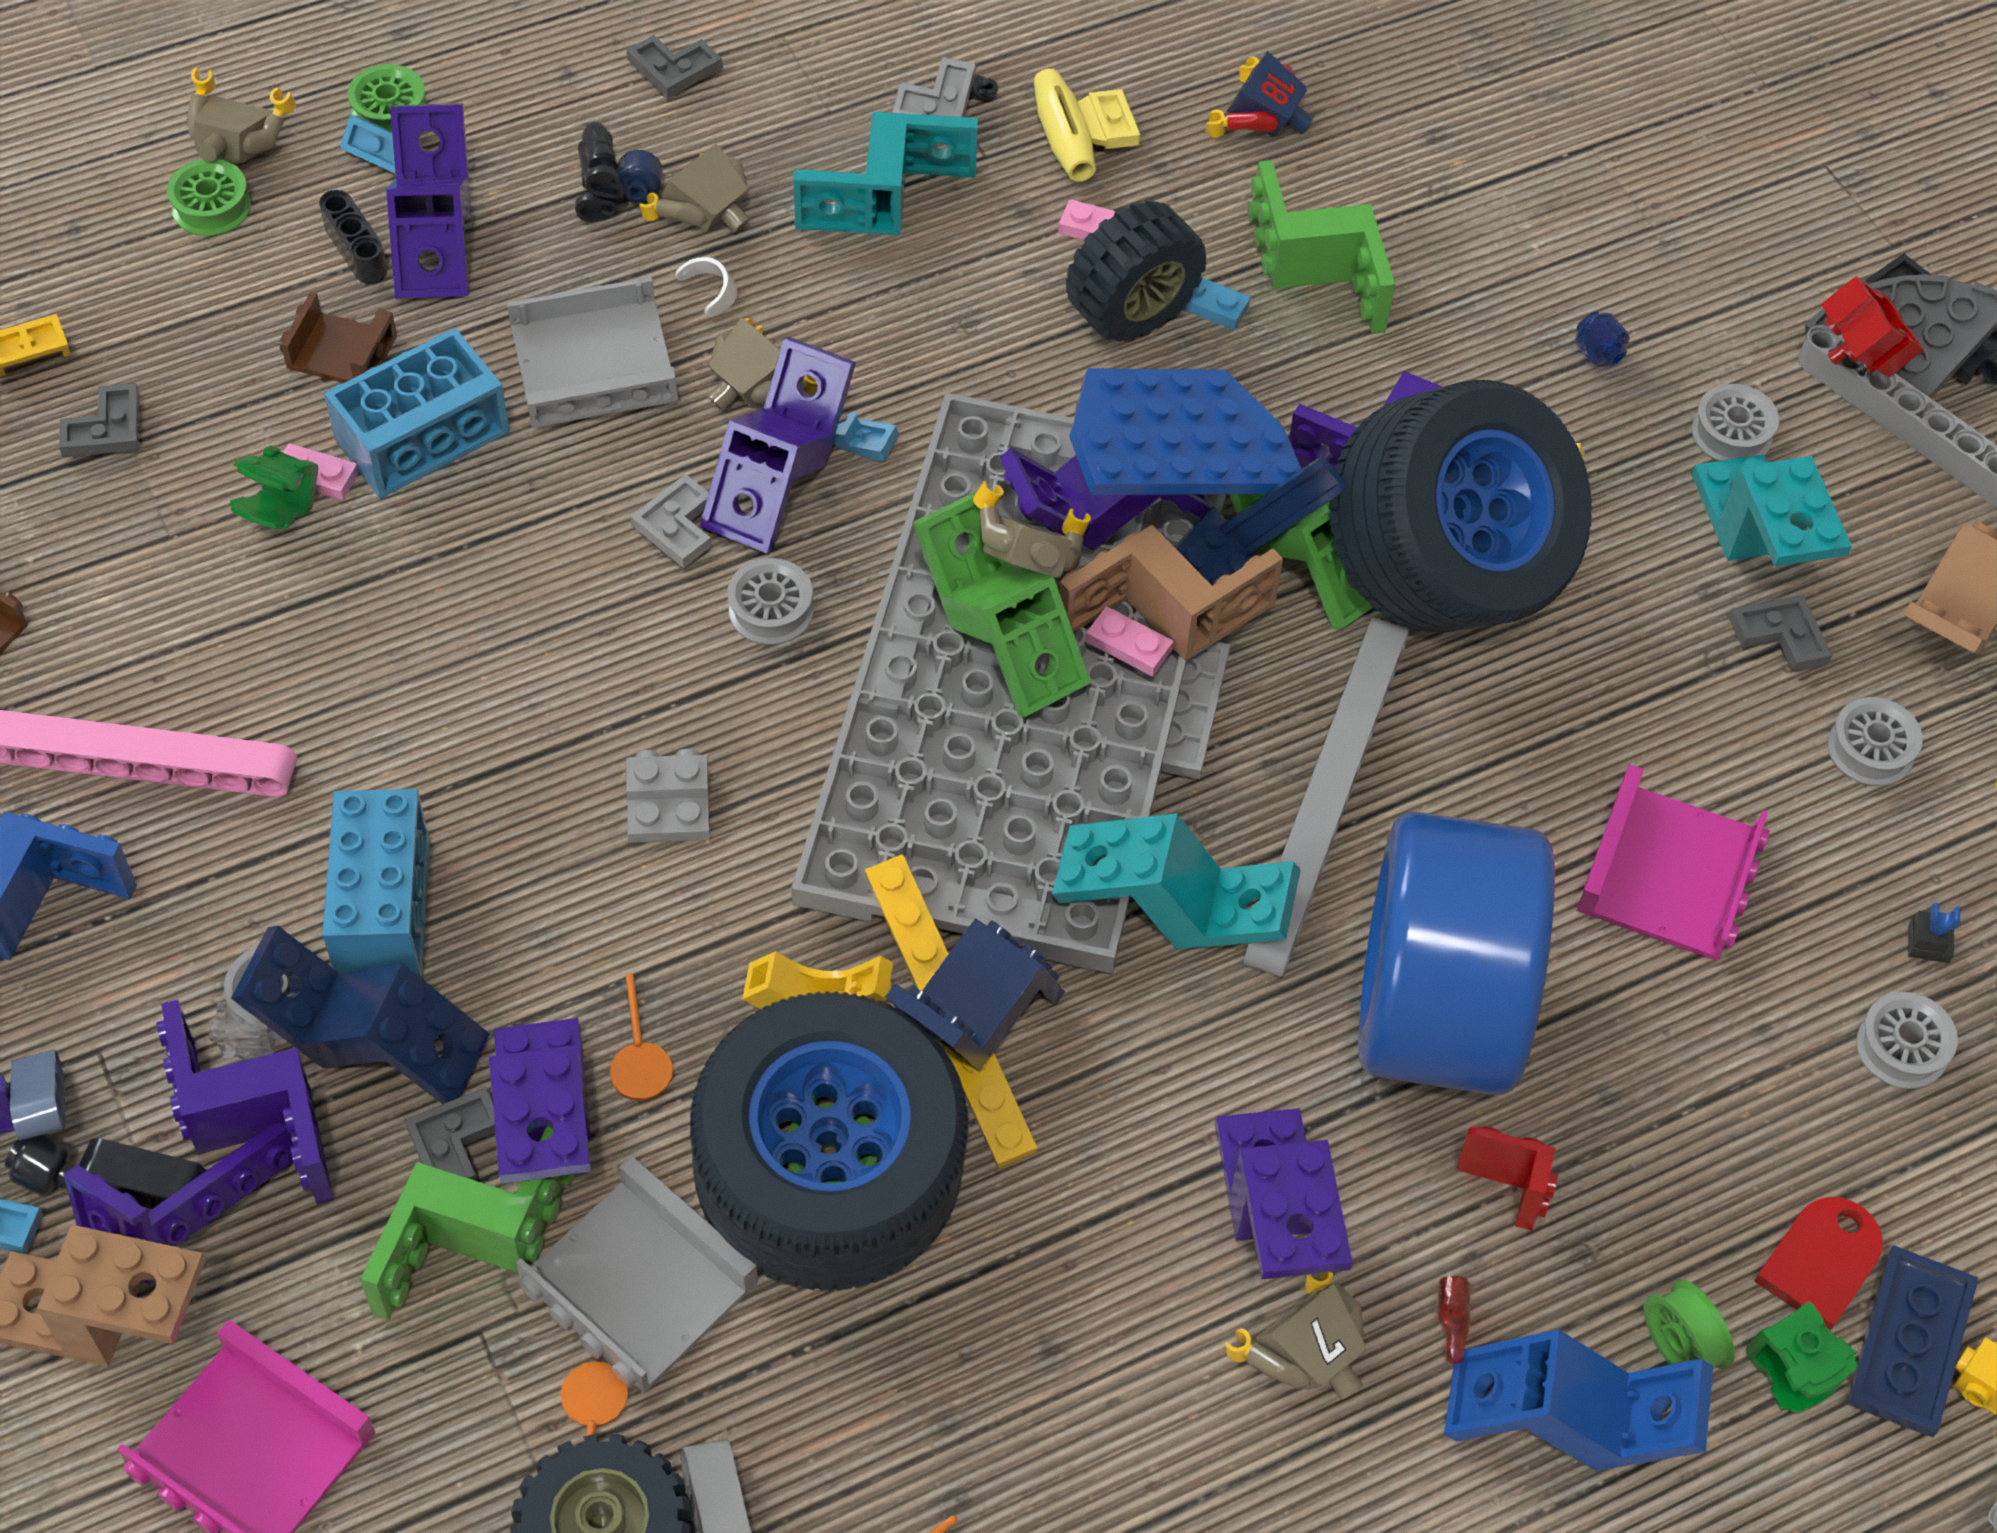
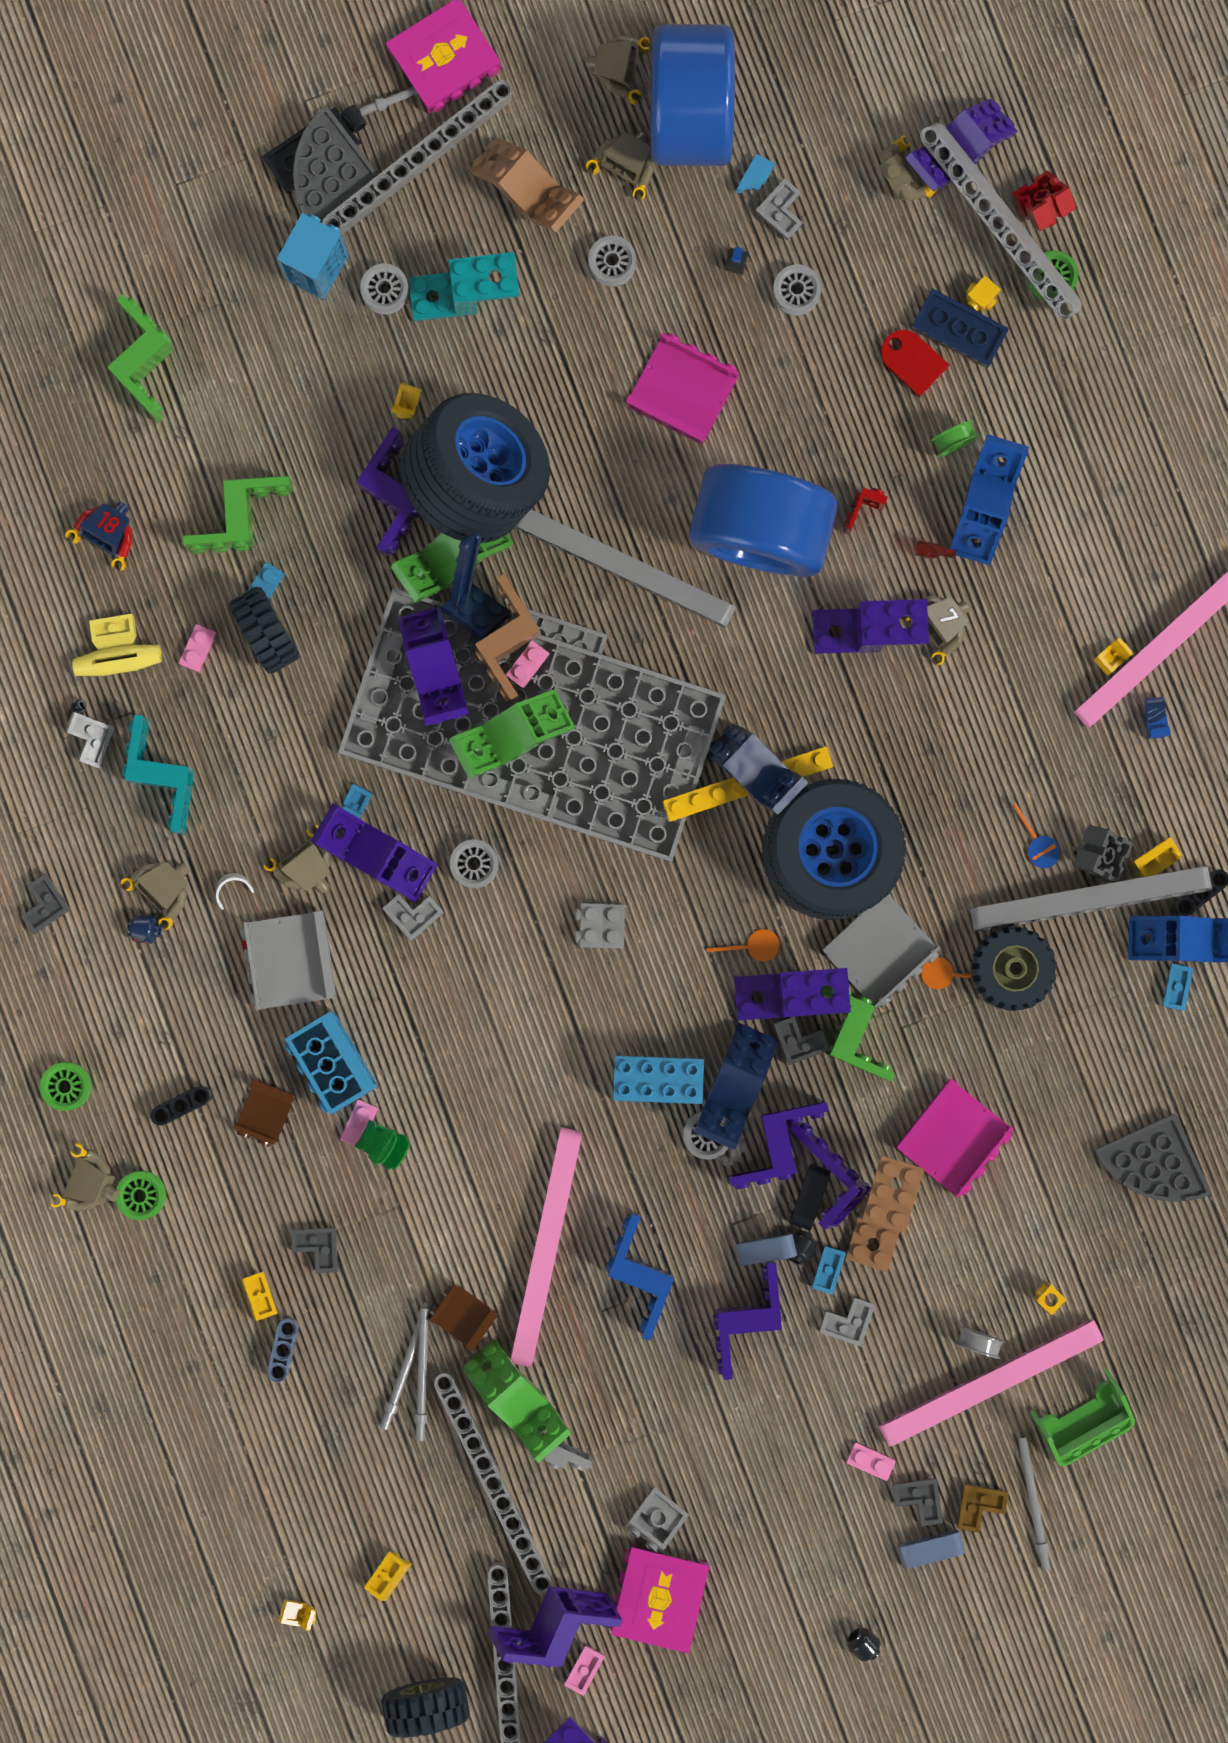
camera: 80 degrees left, 30 degrees up
dark azure plate [339,115,395,173] -> none
dark purple bracket [386,103,471,298] -> none
black piece [575,122,624,222] -> none
yellow arch [742,951,893,1010] -> none
dark tan torso [973,481,1091,578] -> none
teal bracket [1052,813,1301,949] -> none
blue plate [1069,368,1301,495] -> none
clear blue head [1575,312,1630,366] -> none
dark grey plate [1728,595,1832,671] -> none
green piece [1746,1302,1858,1414] -> none
red brick [1821,276,1924,378] -> none
none -> bright green bracket [107,294,173,423]
none -> dark azure brick [277,213,349,300]

